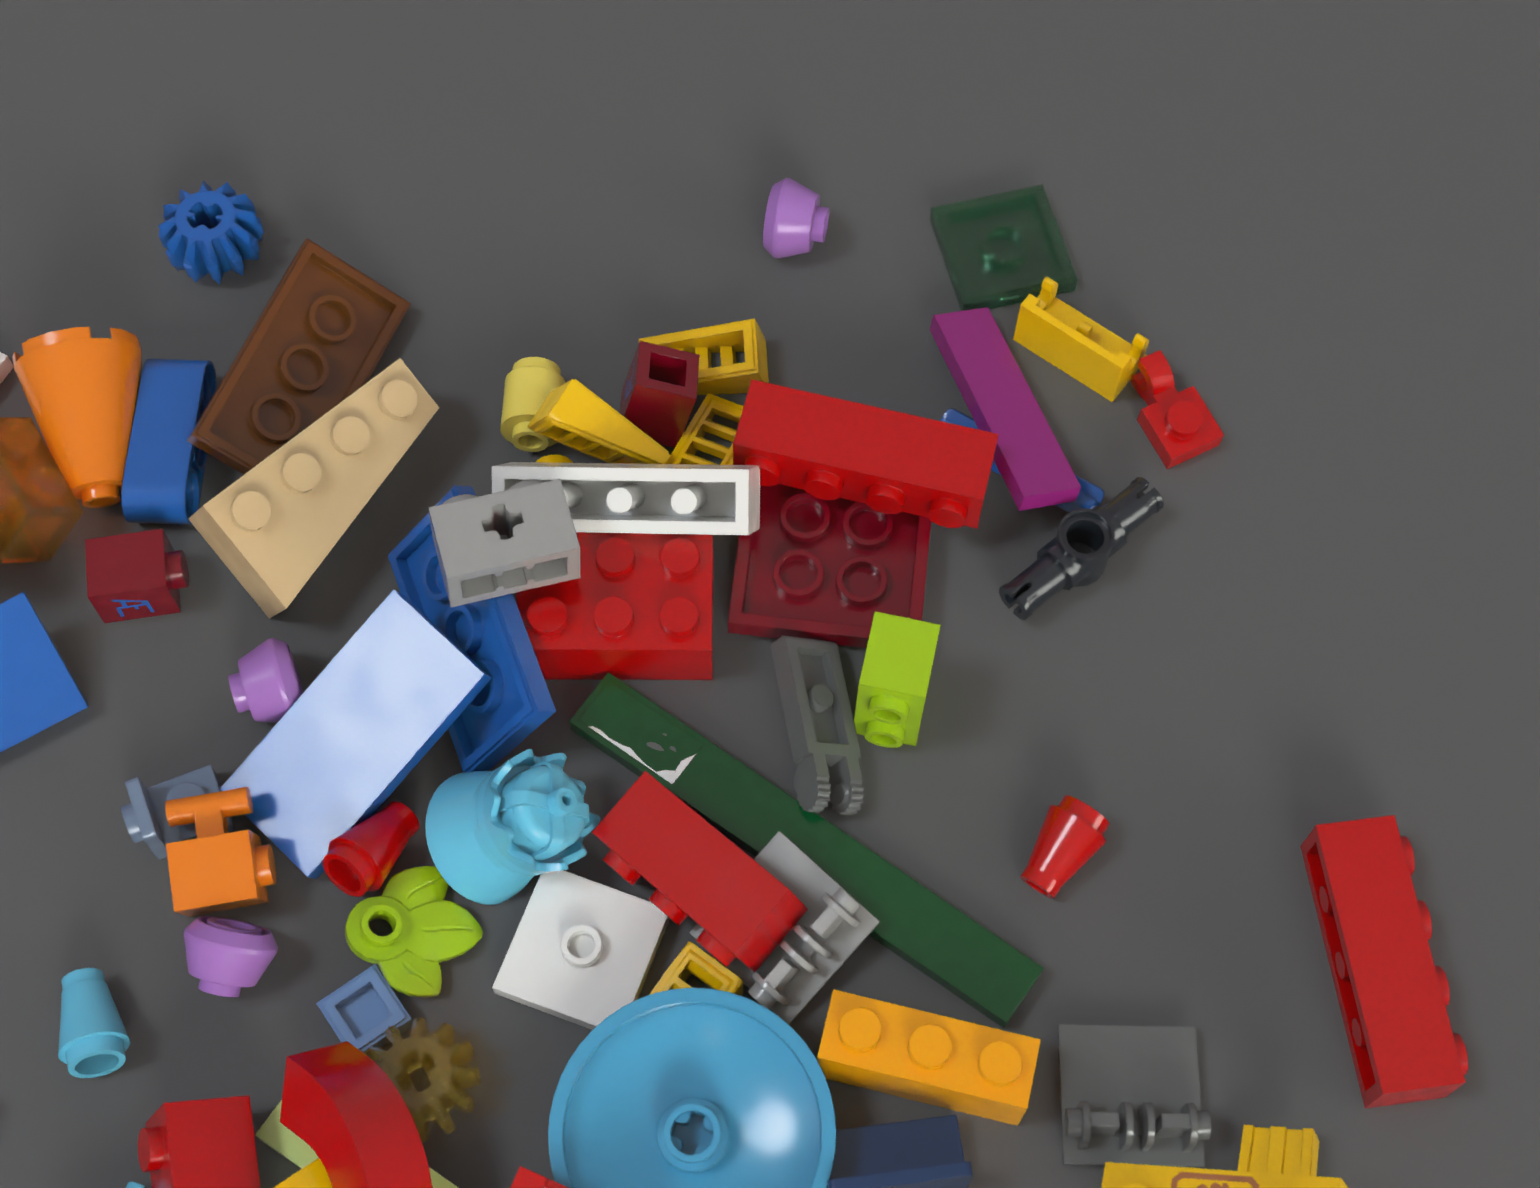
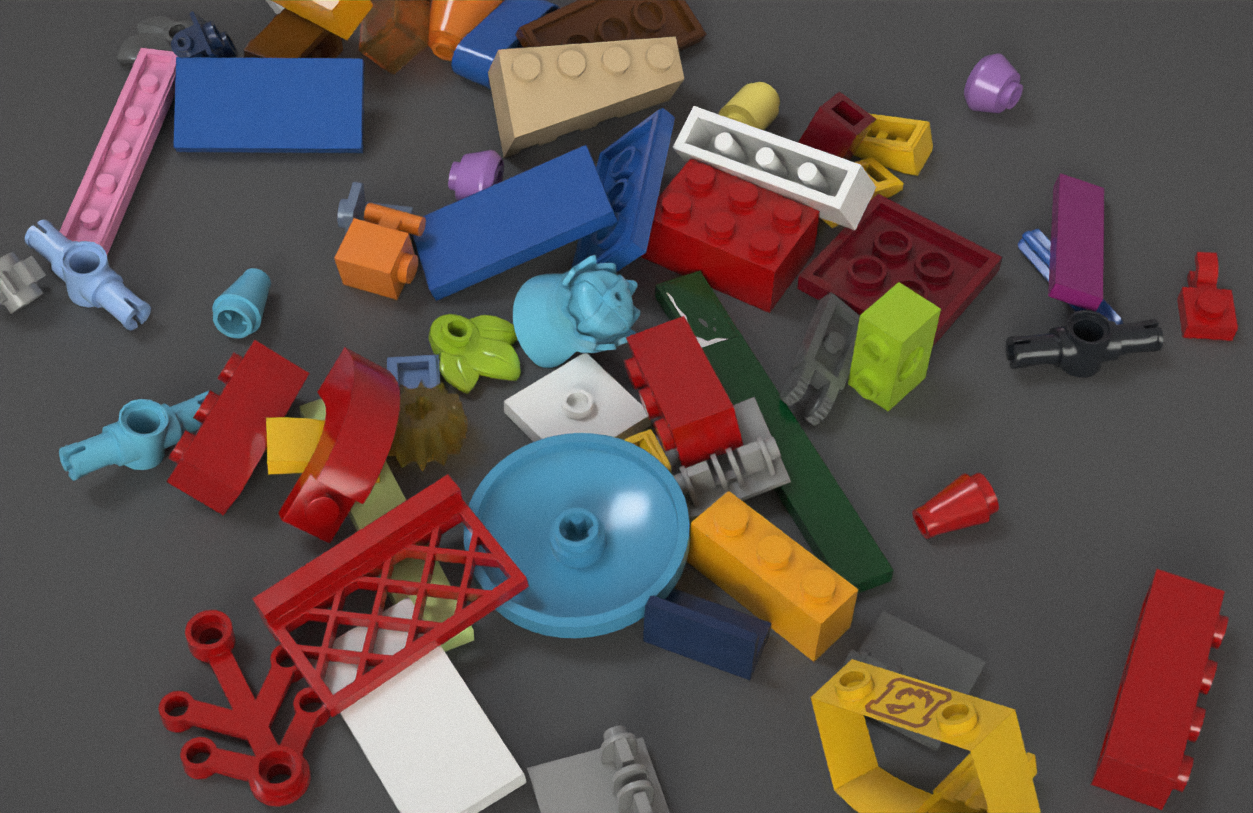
camera: 30 degrees right, 15 degrees down
dark red brick [85,528,189,623] -> none
medium lavender cone [183,916,278,997] -> none
red cone [323,801,419,897] -> none
light grey brick [429,479,580,607] -> none
yellow slope [528,379,671,464] -> none
red brick [733,379,999,529] -> none
clear green tile [930,184,1078,311] -> none
yellow hinge [1013,276,1149,402] -> none

